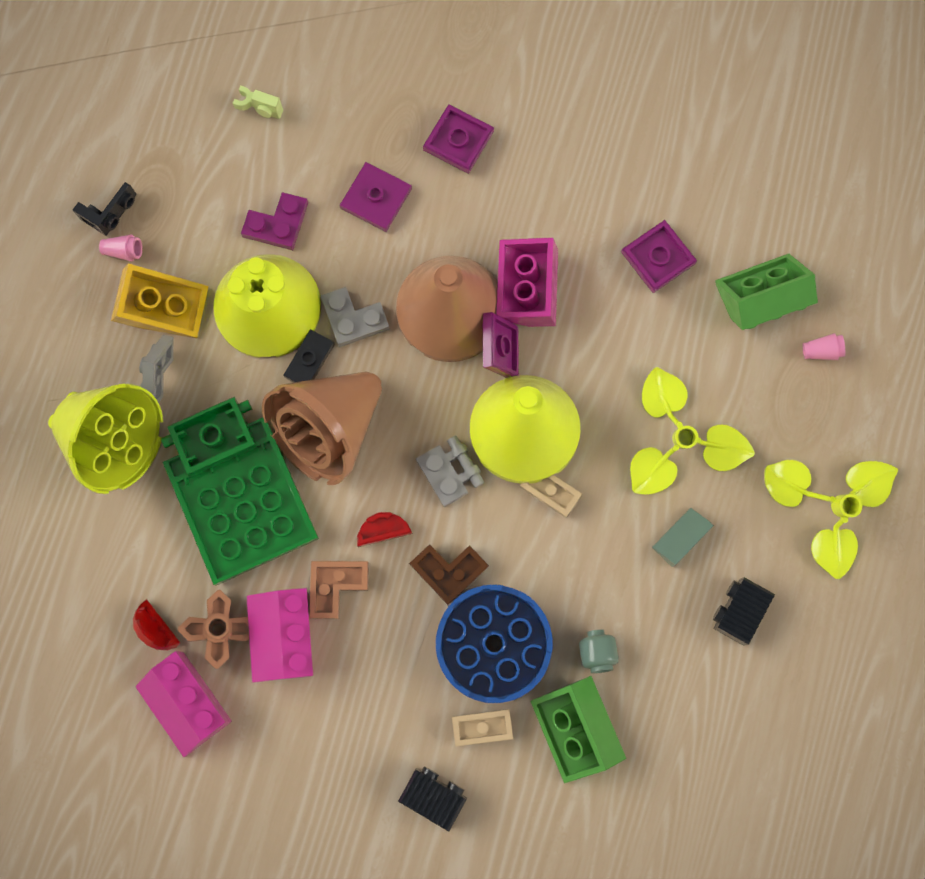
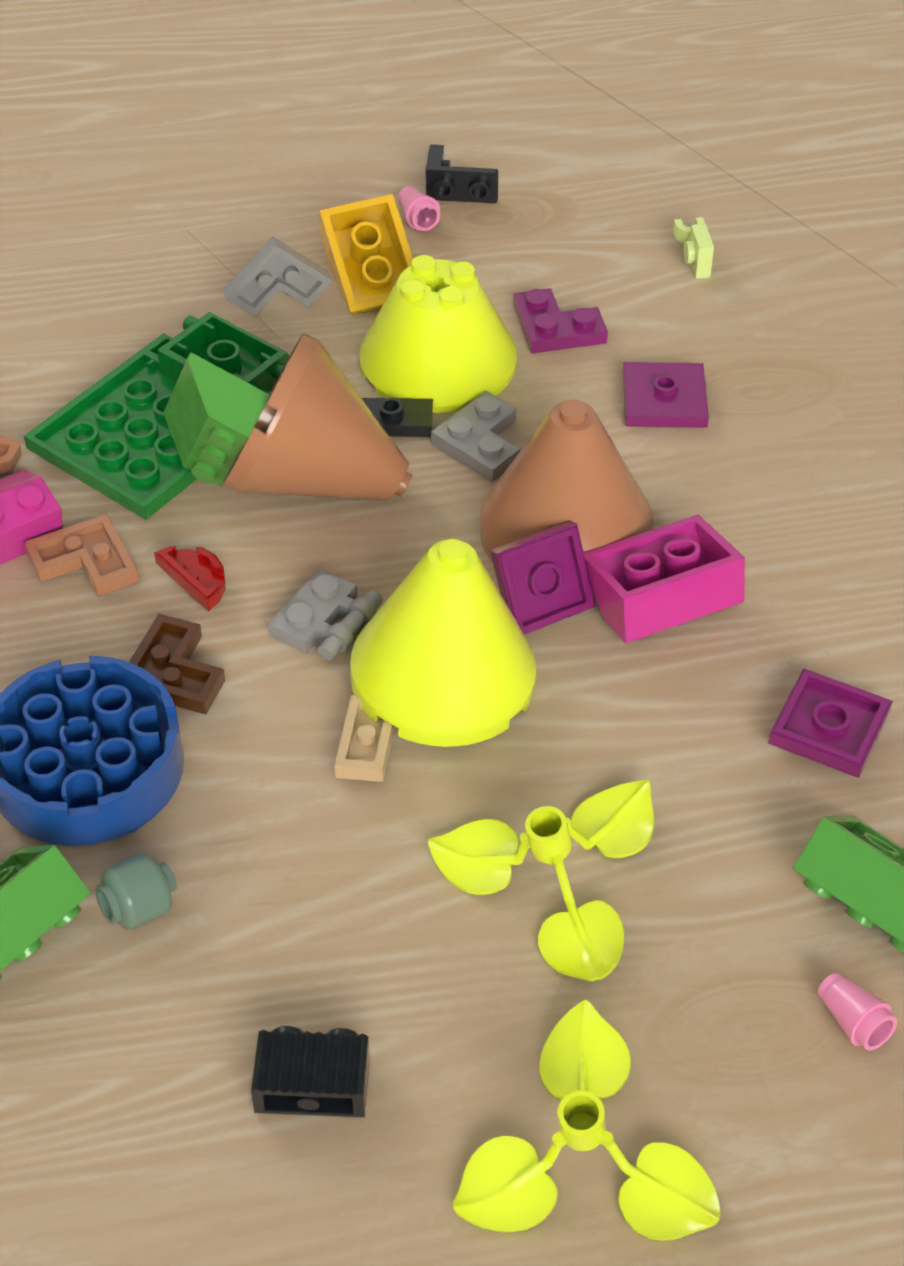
camera: 60 degrees right, 30 degrees down
neon yellow cone [48,384,163,494] -> none
magenta plate [423,104,494,174] -> none
sand green slope [652,508,714,567] -> none
none -> bright green slope [163,353,270,486]

